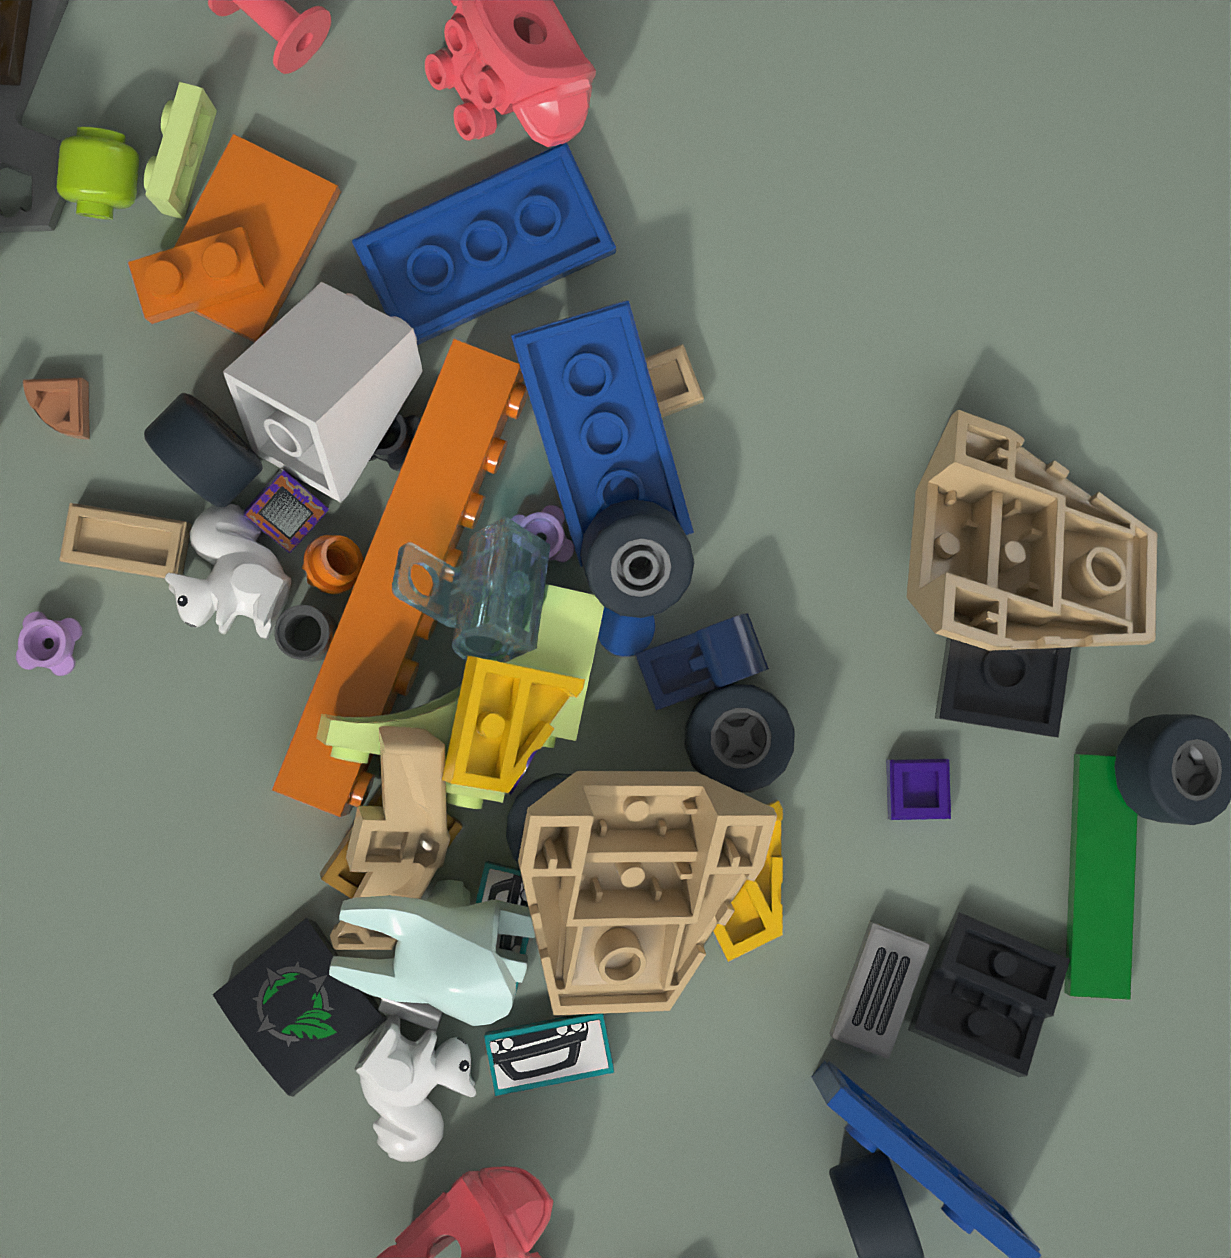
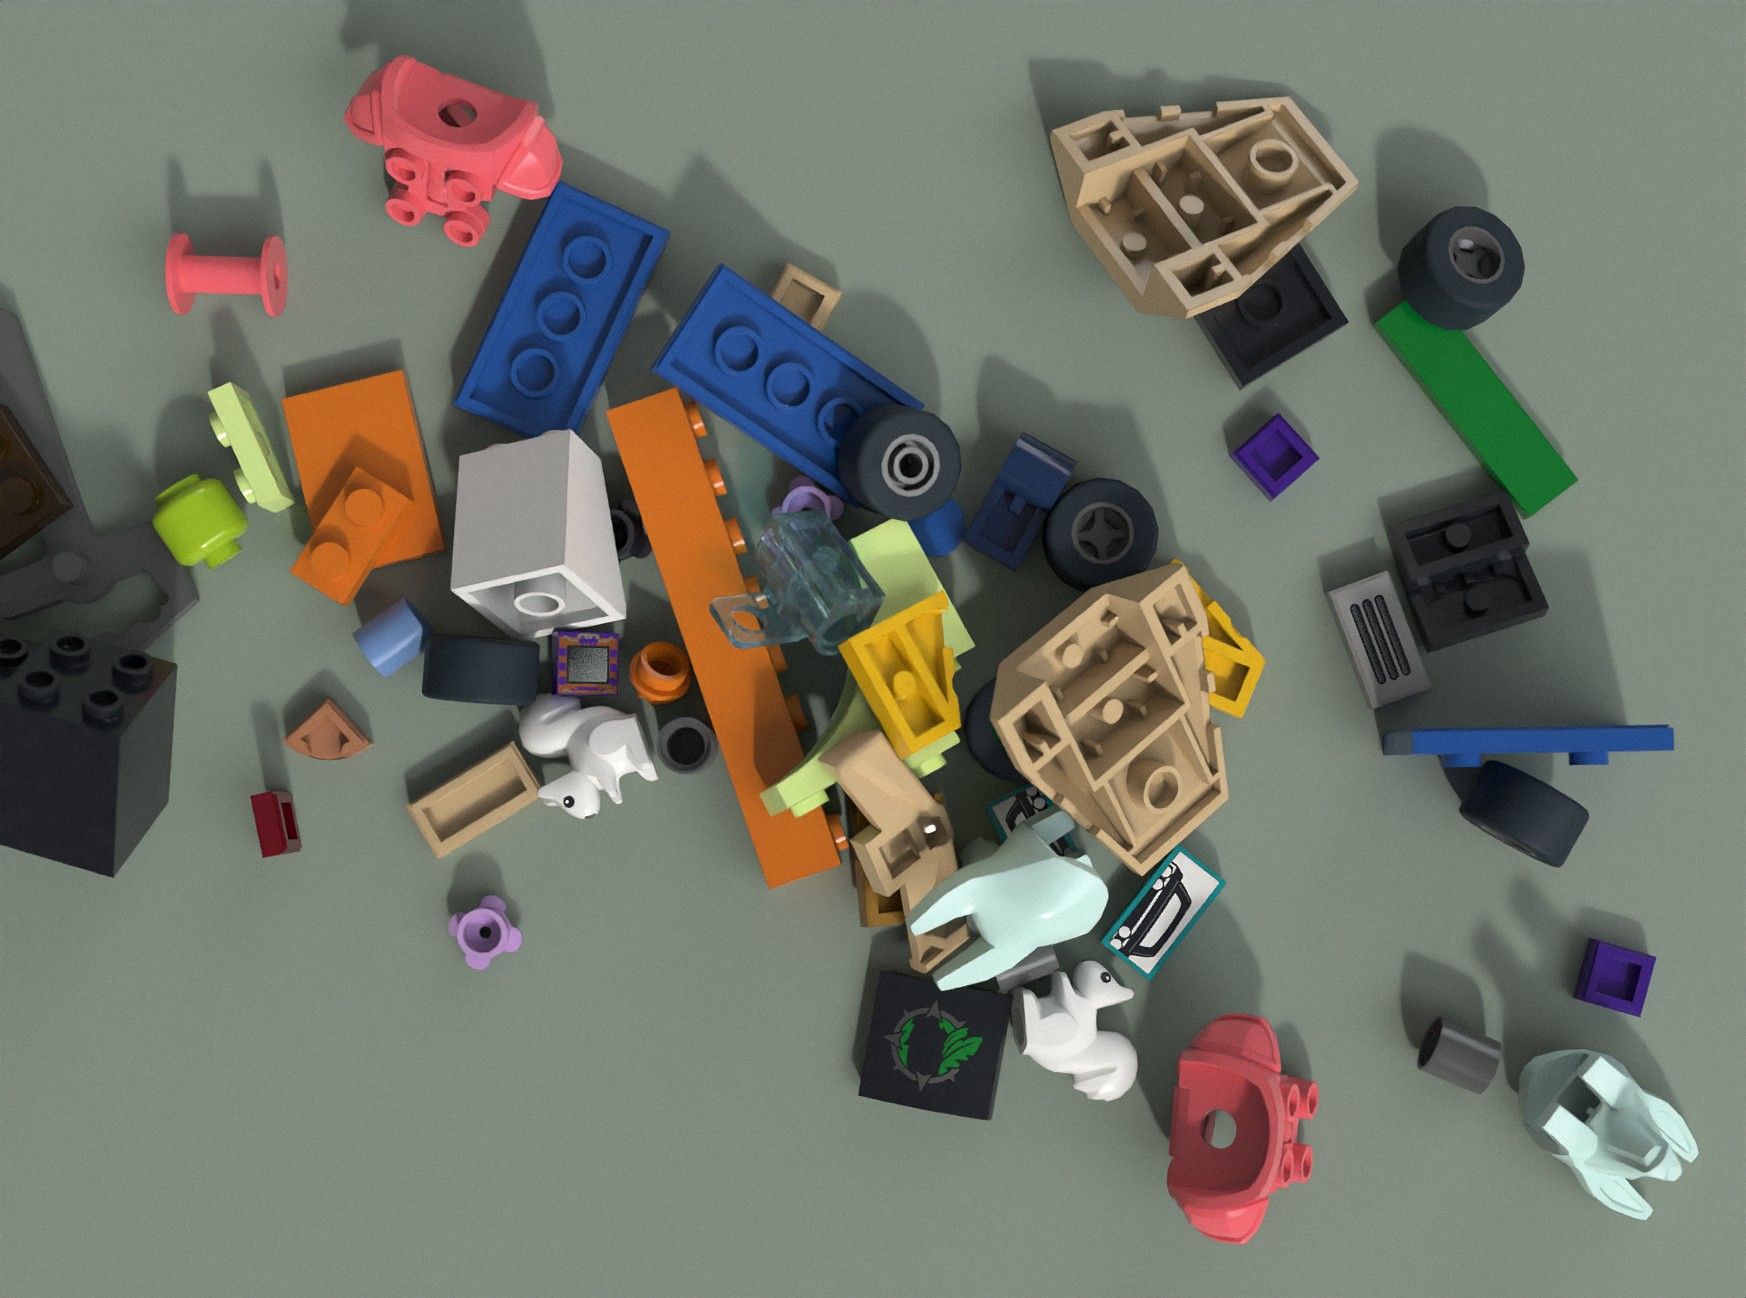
camera: 40 degrees left, 0 degrees up
none -> medium blue beam [353,596,435,678]

